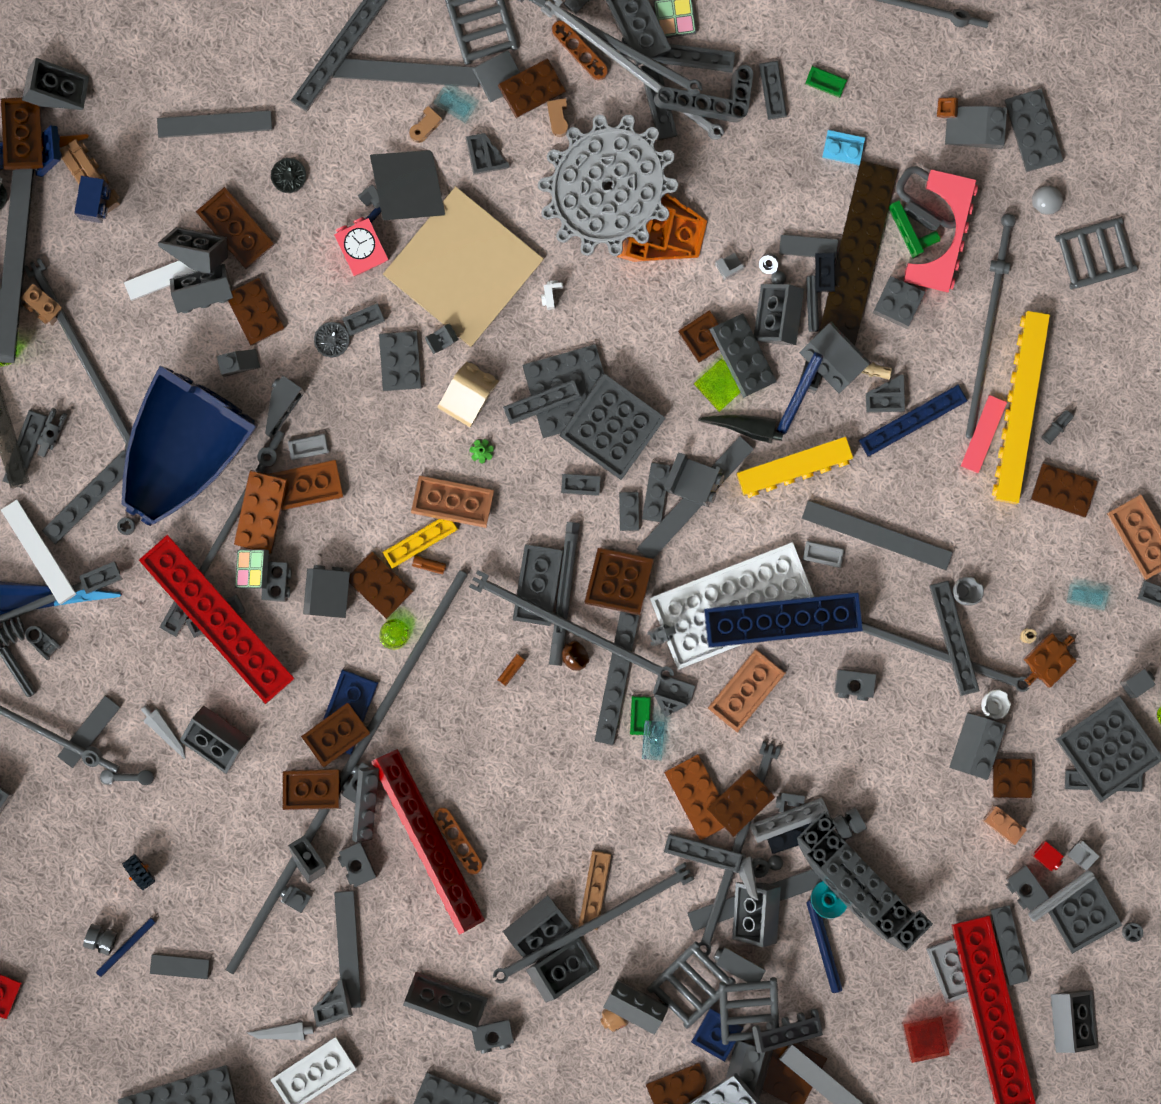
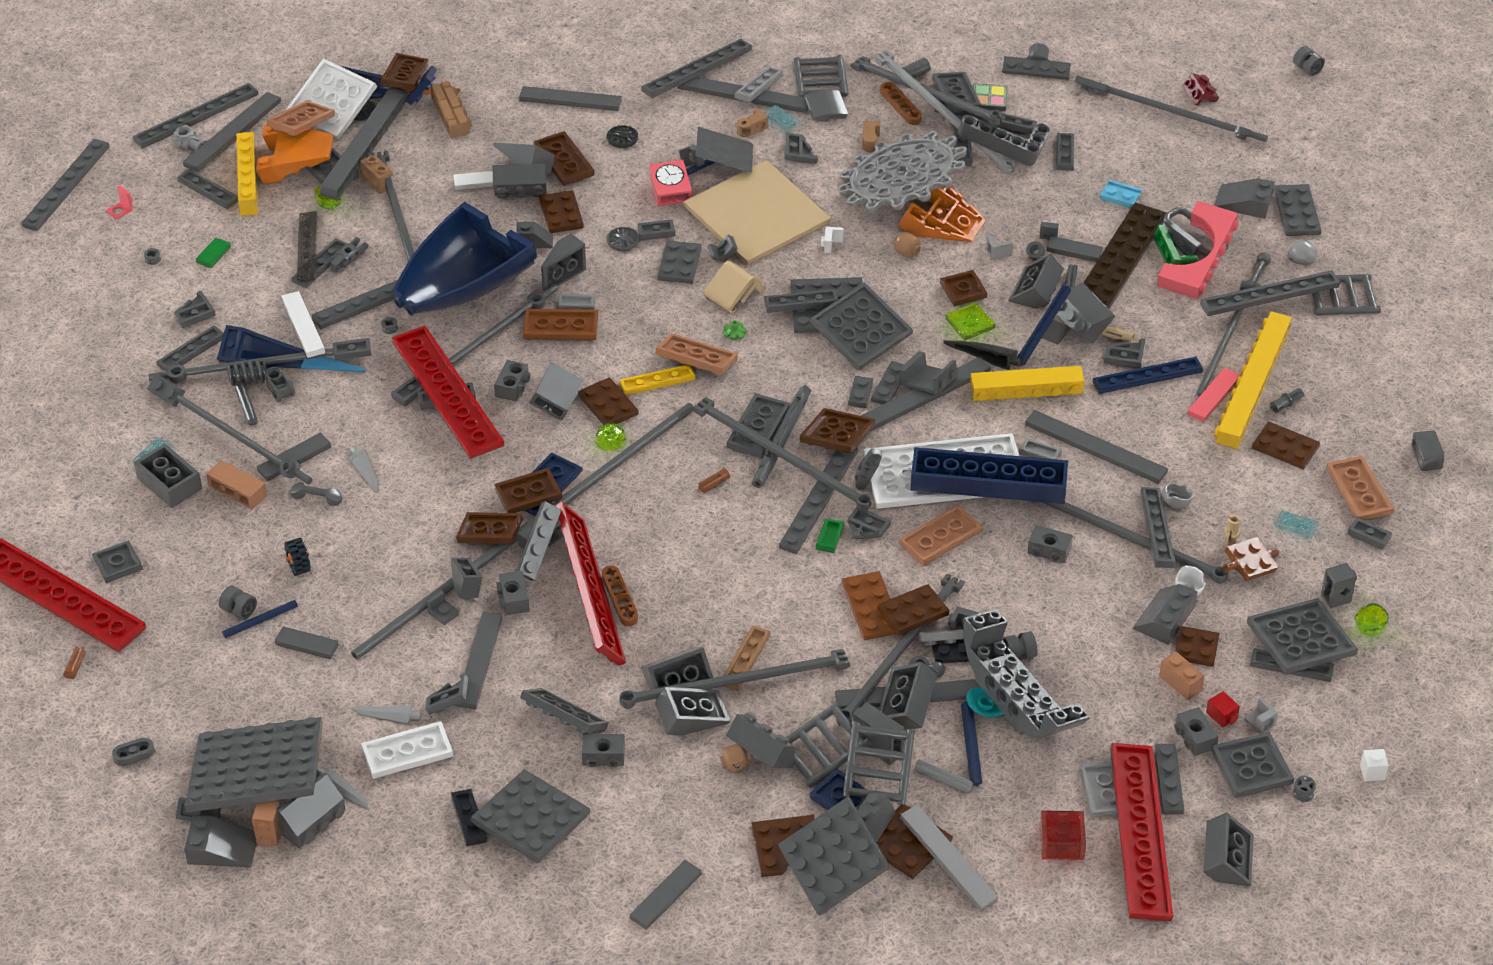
camera: 10 degrees right, 40 degrees down
dark grey slope [22,58,89,110] -> none
dark blue brick [74,176,111,223] -> none
dark grey slope [180,705,250,774] -> none
dark orange plate [234,470,288,554] -> none
tile [235,550,269,589] -> none
dark orange piece [412,555,446,575] -> none
reddish brown plate [498,58,566,119] -> none
dark grey plate [561,474,601,496] -> none
reddish brown hair [562,640,590,671] -> none
clear light blue plate [642,721,665,761] -> none
dark grey tile [664,834,743,873] -> none
dark grey plate [709,314,777,398] -> none
light grey bar [738,853,758,901] -> none
dark grey hinge [752,1009,823,1053] -> none
green tile [805,66,847,98] -> none
black plate [815,253,835,293] -> none
dark grey brick [873,276,925,329] -> none
dark orange tile [937,97,958,118] -> none
light grey axle [1028,870,1095,921] -> none
none -> nougat brick [206,460,267,509]
none -> light grey tile [735,66,783,103]
none -> medium nougat head [894,231,921,258]
none -> light grey axle [915,759,973,793]
none -> dark grey plate [1039,222,1059,240]
none -> dark grey plate [1200,270,1340,317]

